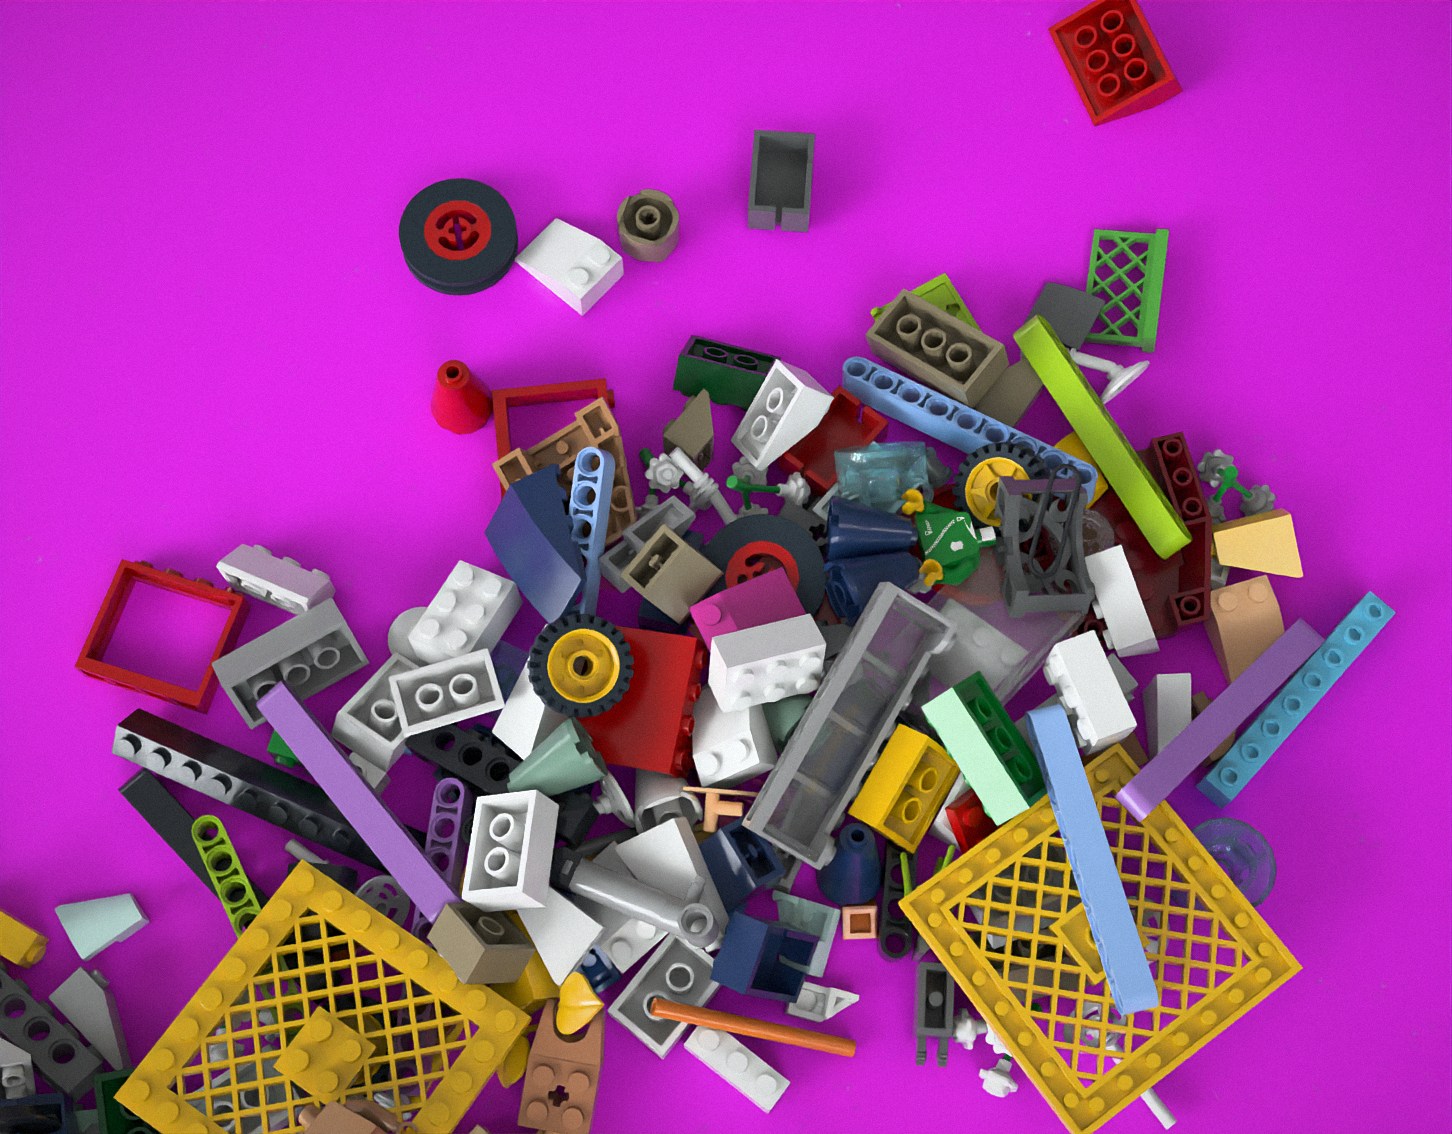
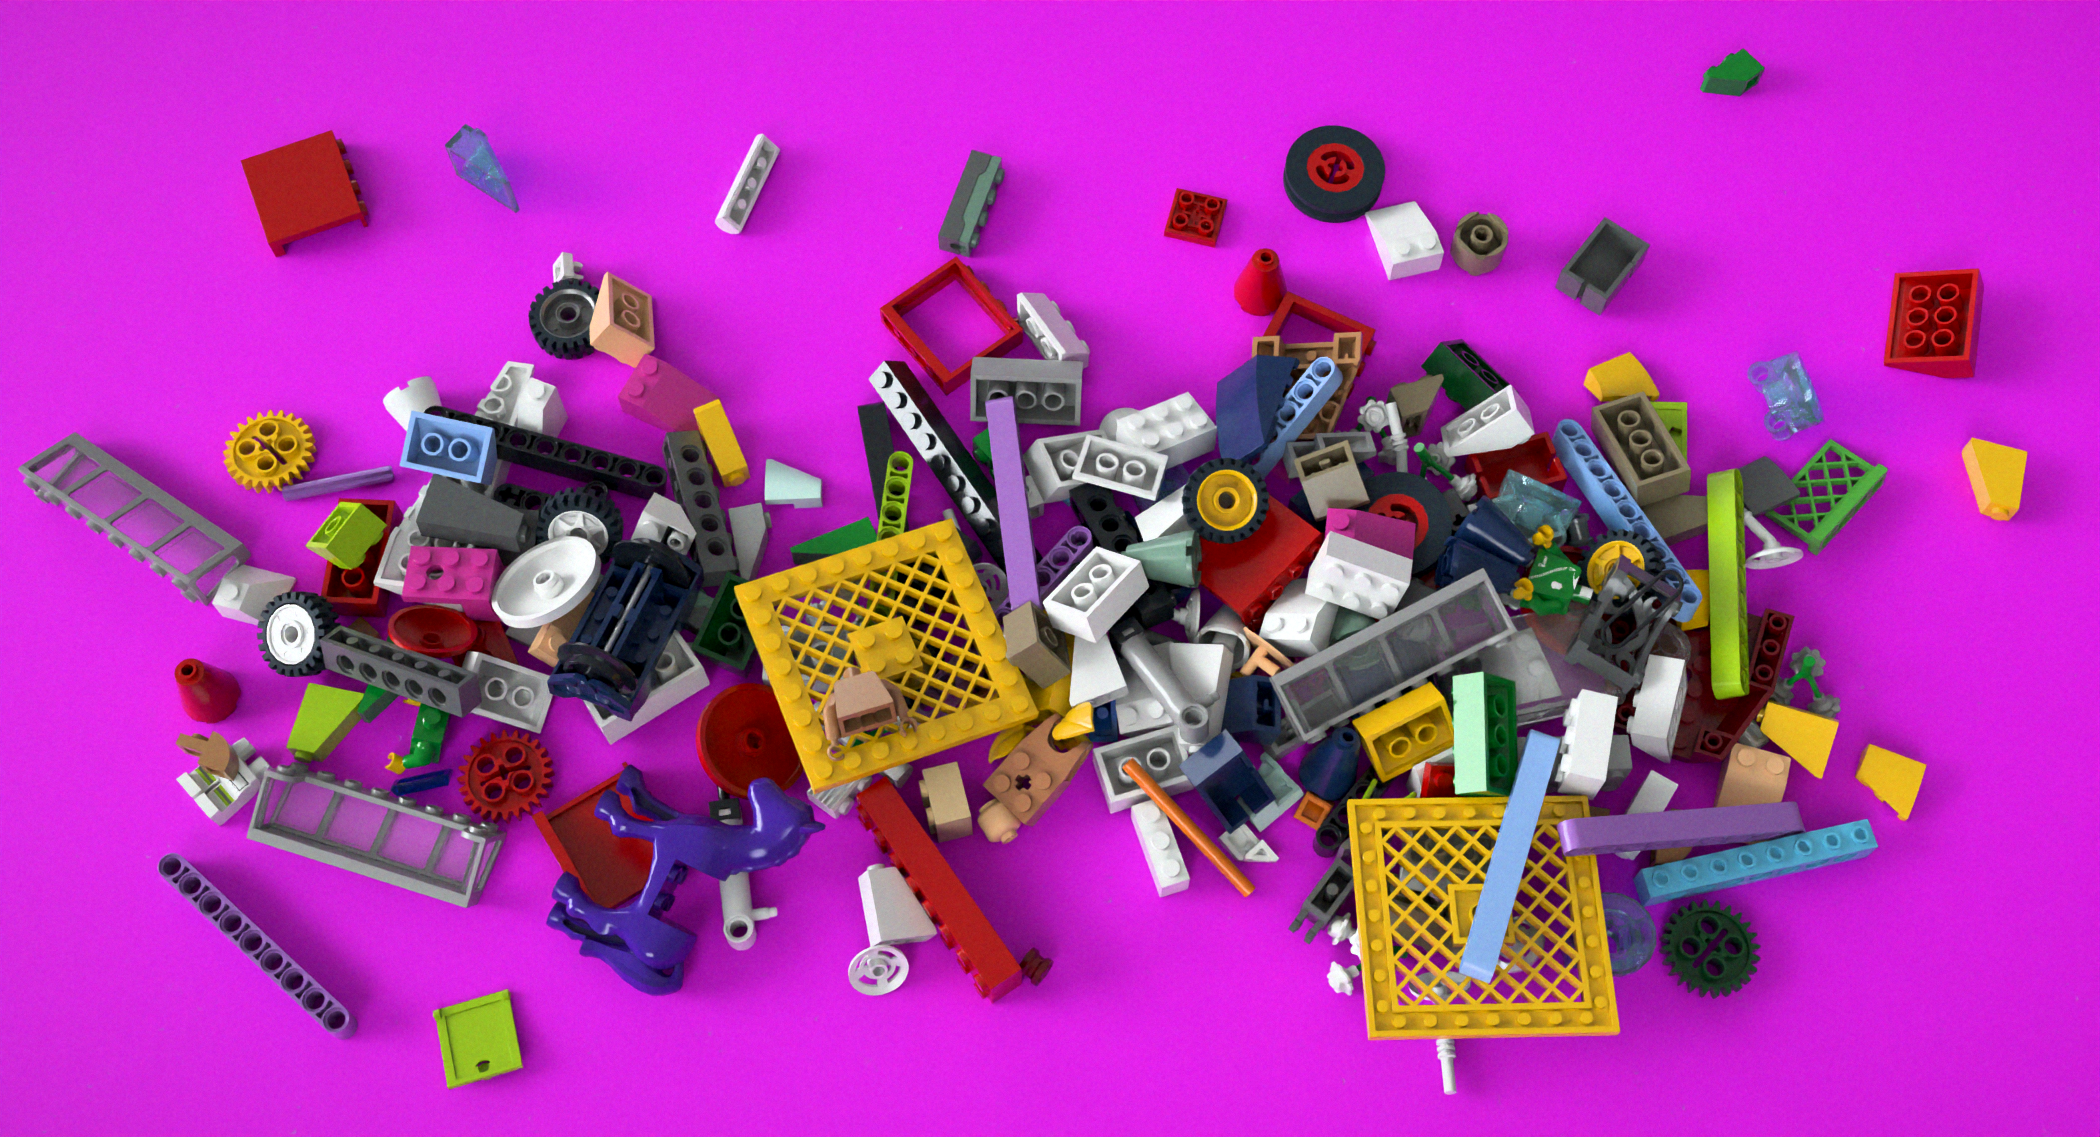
camera: 35 degrees right, 5 degrees down
none -> green slope [790,517,877,564]
none -> piece [938,150,1005,257]
none -> red tile [1164,188,1228,248]
none -> yellow slope [1583,352,1660,402]
none -> dark green gear [1659,899,1760,999]
none -> clear light blue piece [1747,350,1825,441]
none -> yellow slope [1855,744,1926,821]
none -> yellow slope [1961,437,2027,521]

